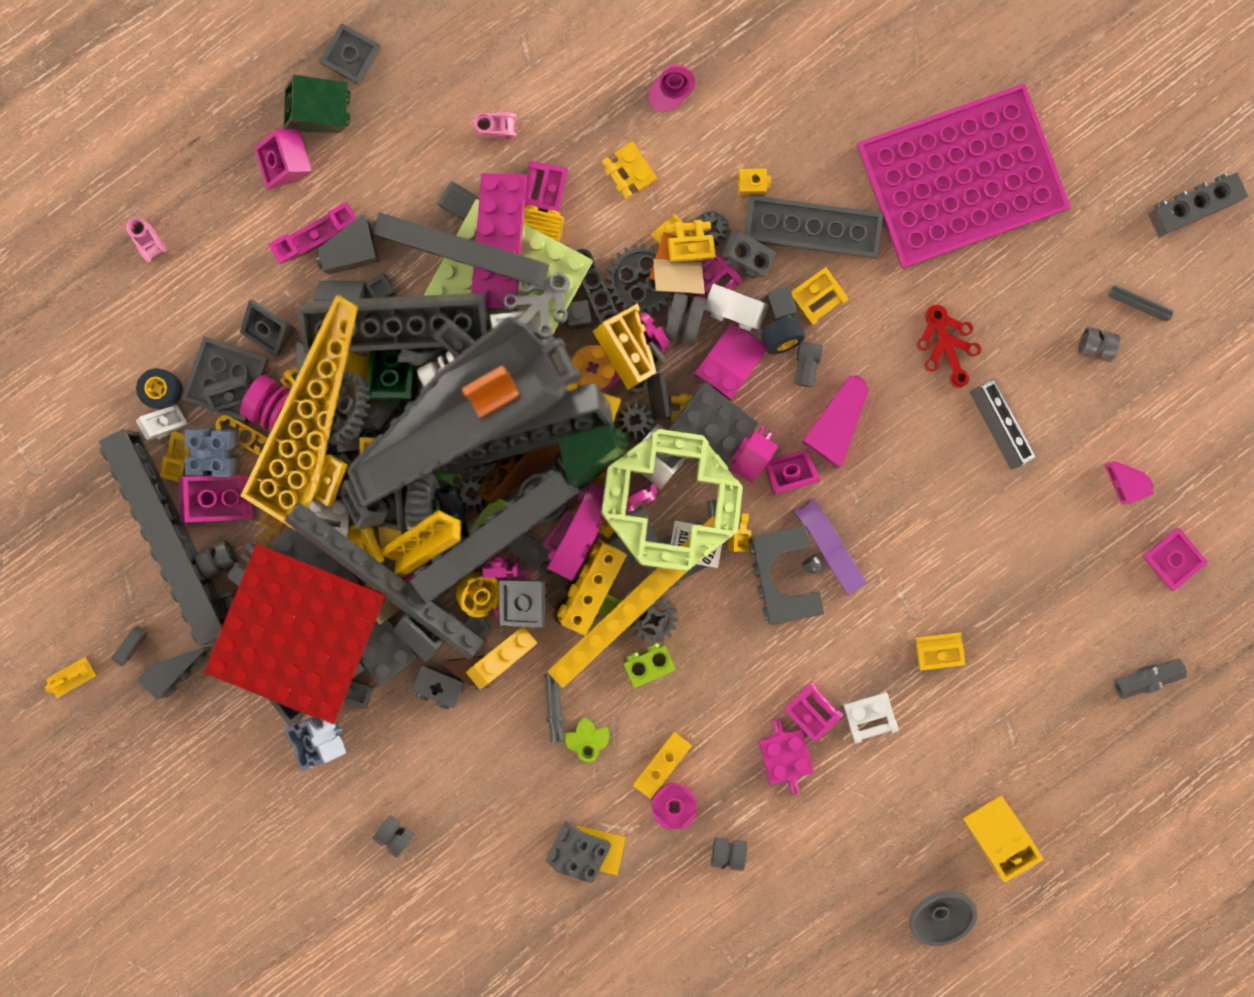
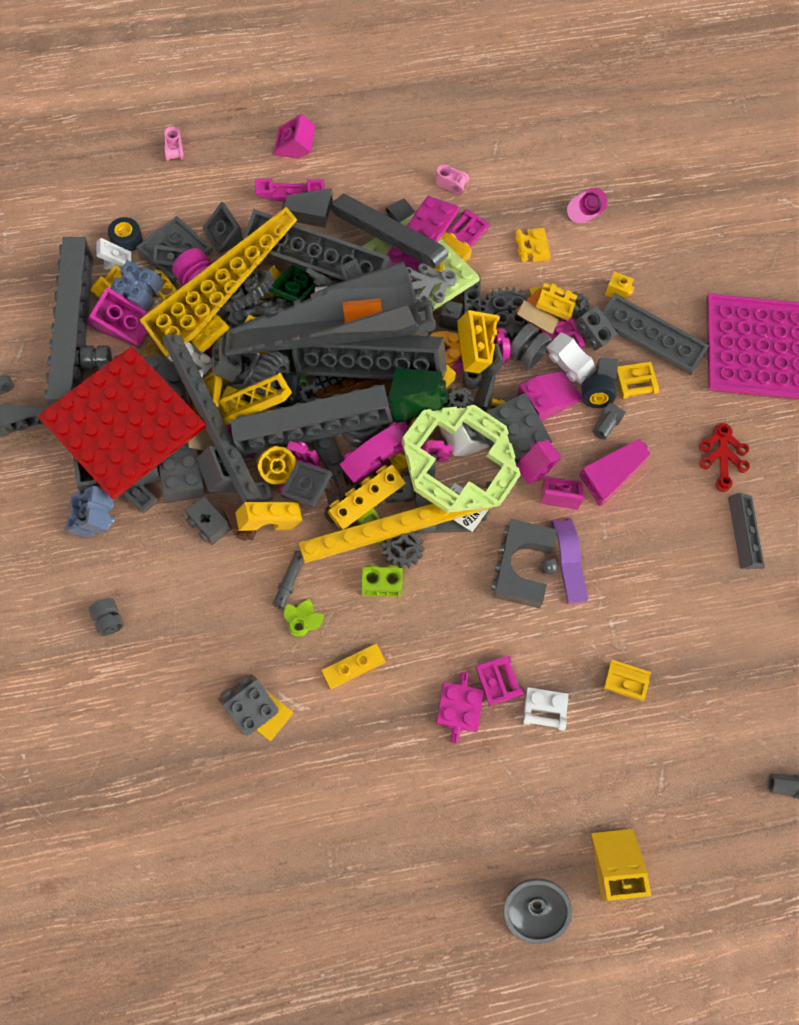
camera: 20 degrees right, 20 degrees down
dark green slope [283,74,351,133] -> none
dark grey plate [319,23,381,86] -> none
dark pink plate [652,782,697,829] -> none
dark grey wheel [711,837,747,872] -> none
yellow plate [728,513,752,552] -> none

